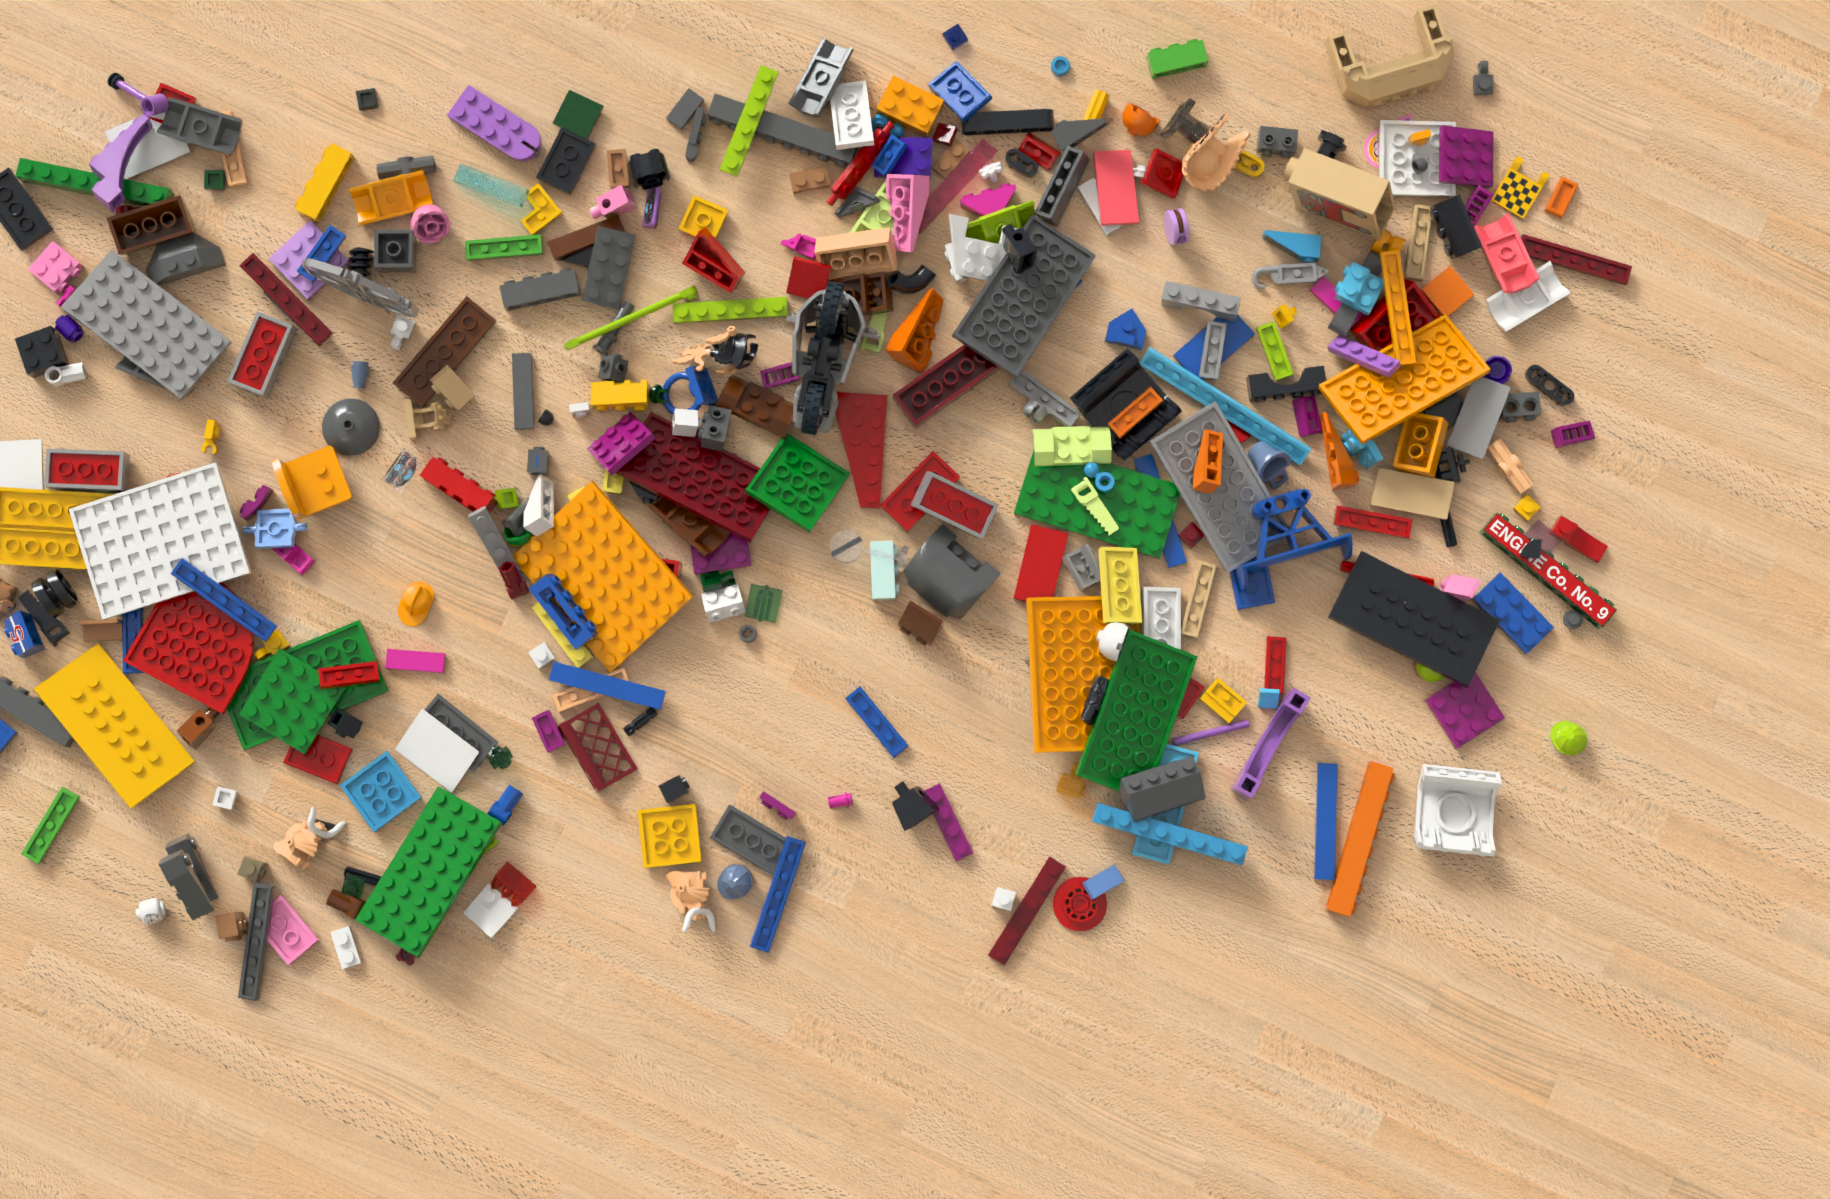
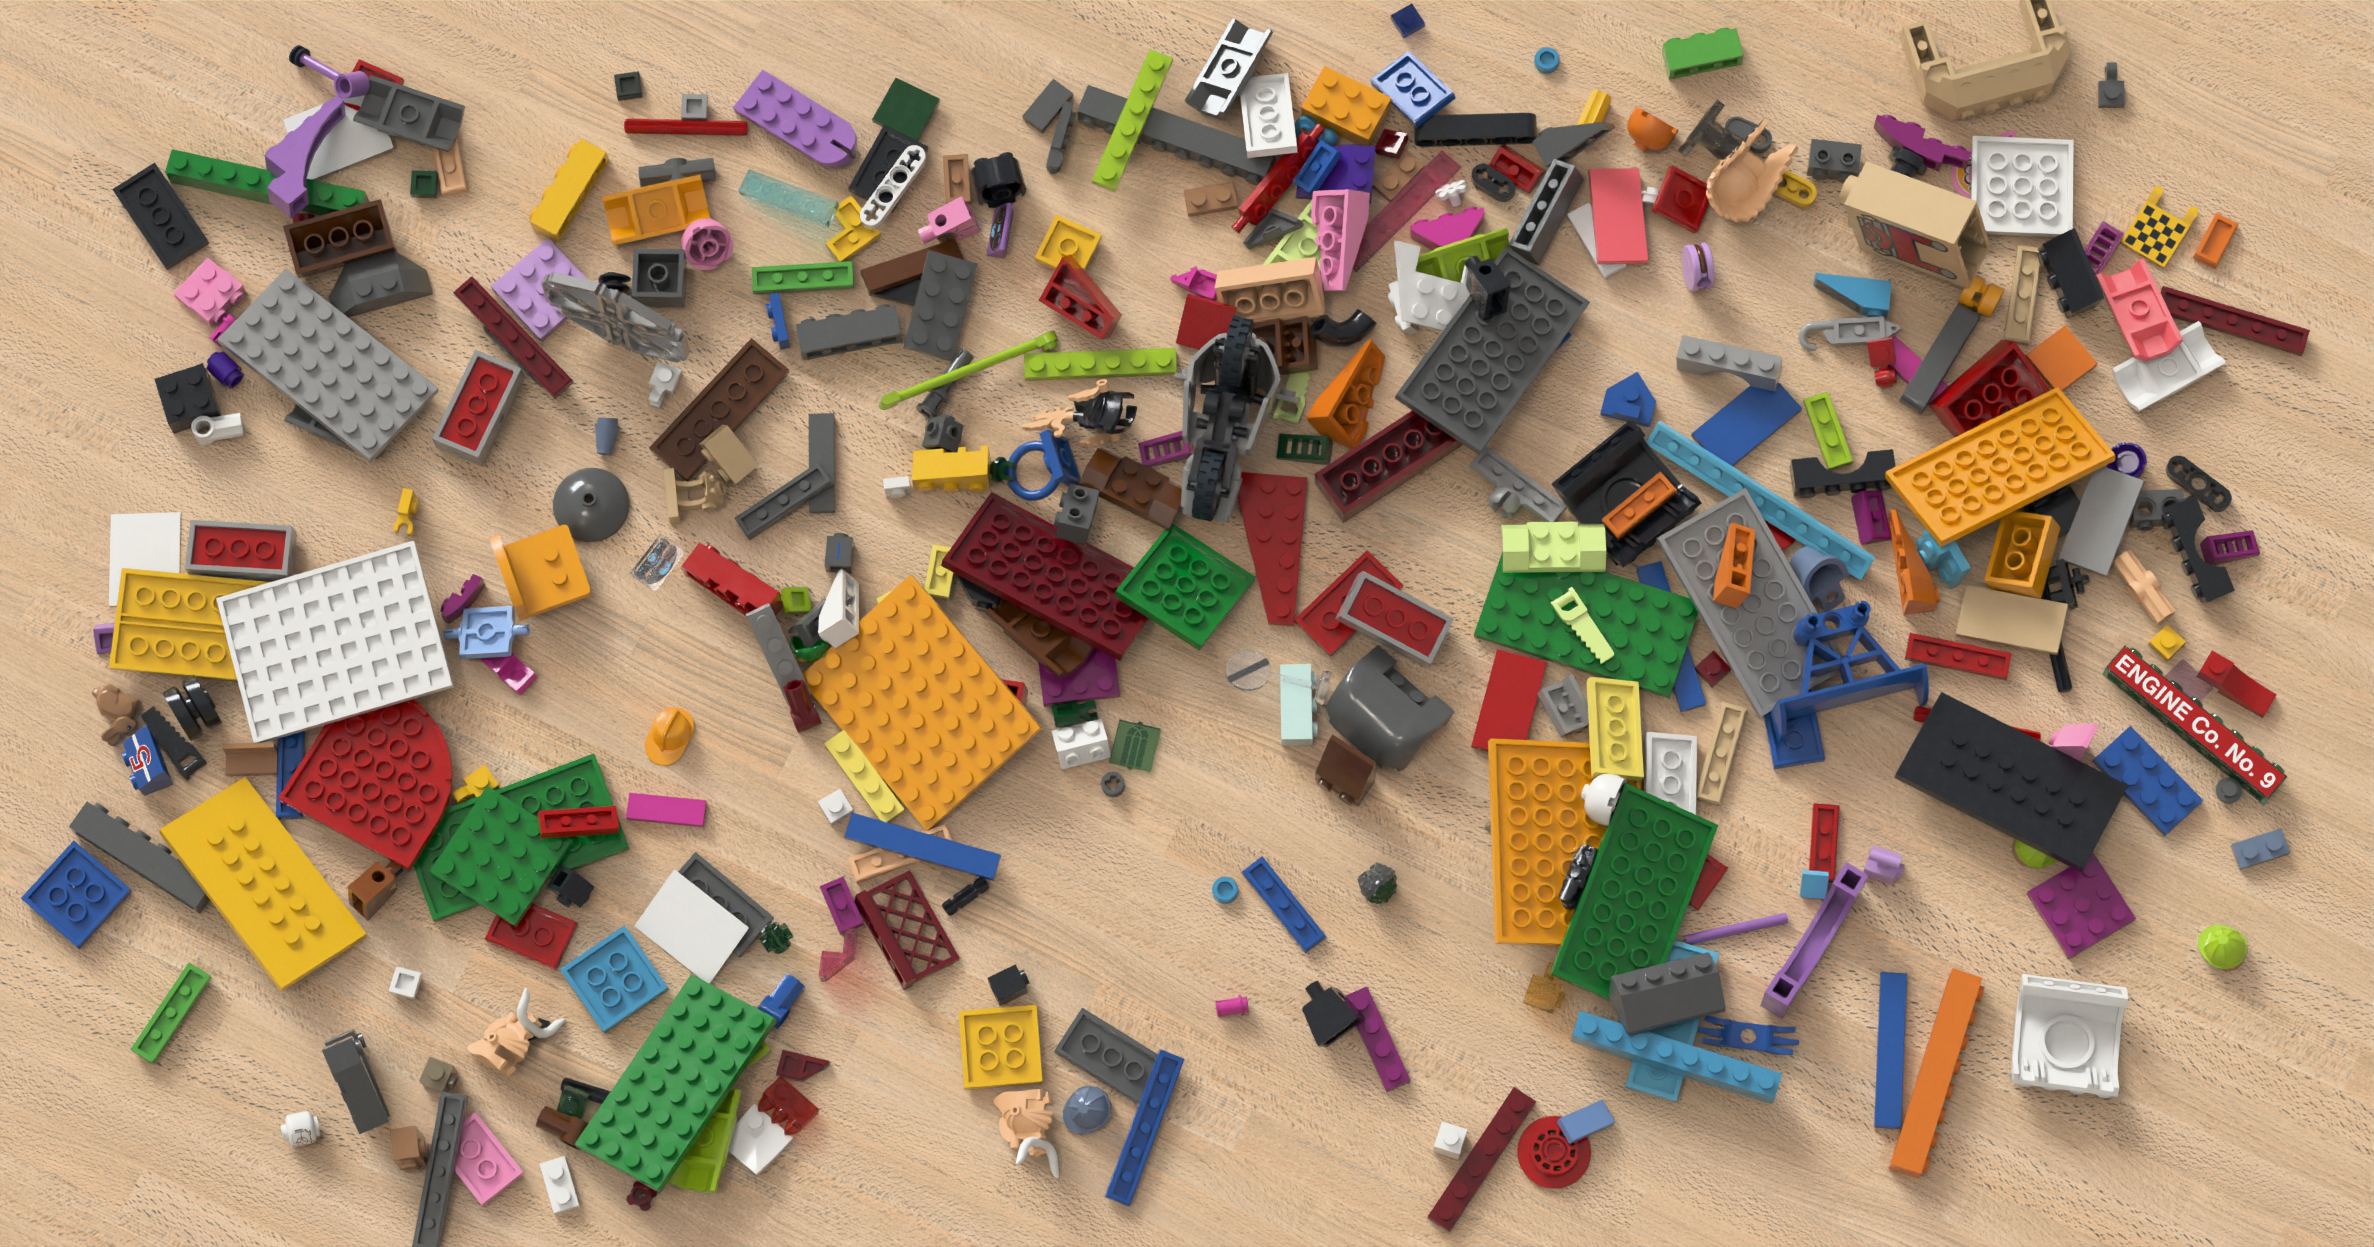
camera: 10 degrees right, 10 degrees down
blue tile [171,558,278,642] -> none
blue plate [297,225,347,283] -> none
blue brick [529,573,599,650] -> none
black hinge [538,409,554,426] -> none
magenta plate [587,412,655,476] -> none
white brick [672,408,701,437] -> none
magenta plate [759,791,796,820] -> none
dark azure plate [1084,462,1115,493] -> none
light grey plate [1199,321,1227,381] -> none
yellow plate [1199,677,1247,724] -> none
yellow tile [1272,304,1298,329] -> none
medium lavender plate [1328,335,1401,378] -> none
medium azure plate [1334,262,1384,315] -> none
light orange plate [1379,250,1416,366] -> none
light orange plate [1408,129,1432,147] -> none
dark grey hinge [1412,158,1428,175] -> none
magenta plate [1439,125,1493,188] -> none
black tile [1520,539,1542,559] -> none
none -> red axle [624,119,748,136]
none -> lime piece [668,1089,742,1194]
none -> light grey plate [681,94,708,120]
none -> dark grey tile [735,462,834,540]
none -> blue plate [766,293,791,350]
none -> dark red tile [776,1050,830,1082]
none -> clear pink slope [819,927,858,982]
none -> white beam [860,145,926,230]
none -> dark azure tile [1212,877,1238,904]
none -> dark green slope [1276,434,1333,465]
none -> dark grey piece [1357,862,1397,904]
none -> blue piece [1697,1015,1799,1055]
none -> dark grey piece [1724,116,1772,153]
none -> lavender brick [1863,845,1905,885]
none -> red plate [1867,337,1897,388]
none -> magenta slope [1874,114,1971,172]
none -> black arch [2161,496,2235,603]
none -> sand blue plate [2231,828,2290,870]

